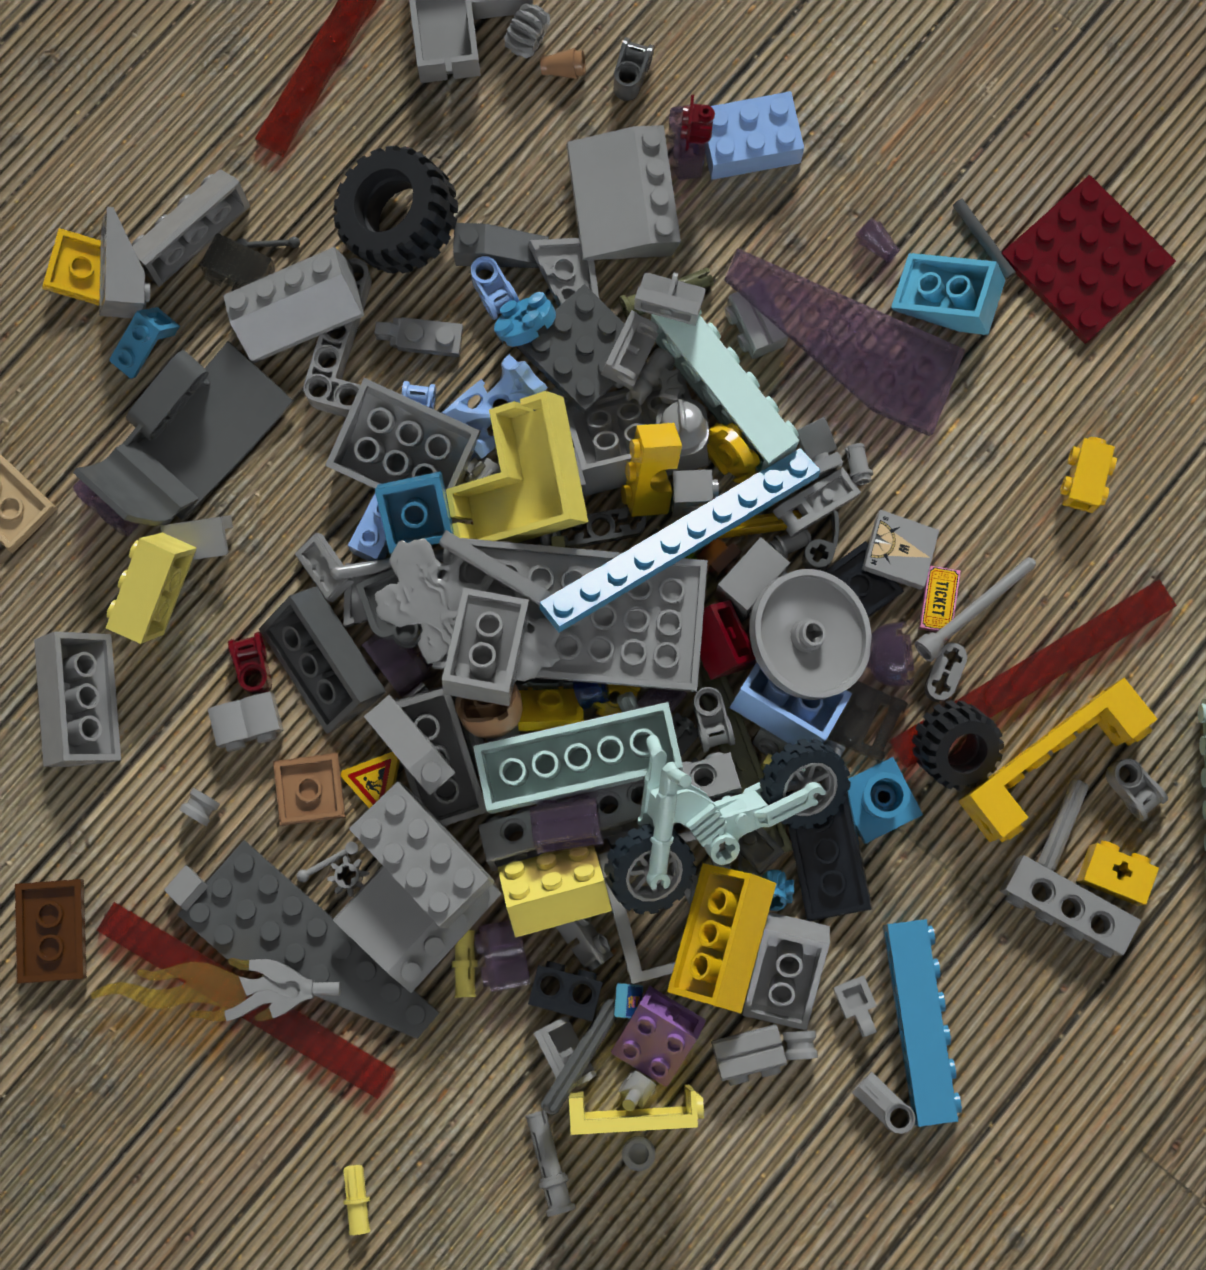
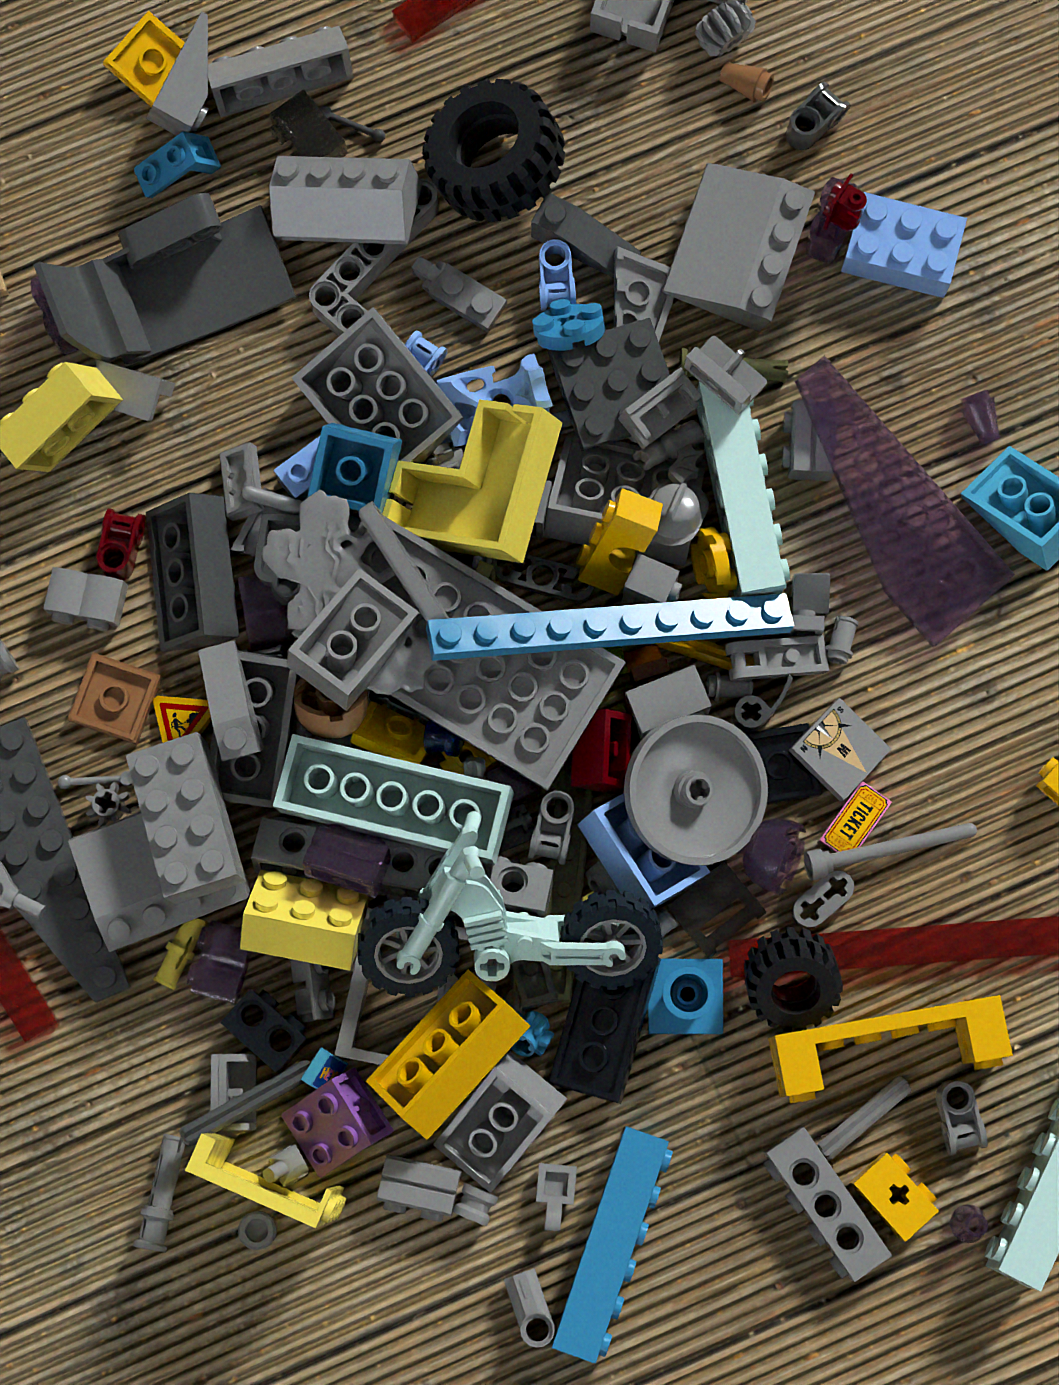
camera: 30 degrees right, 0 degrees up
none -> cone [950,1204,988,1243]

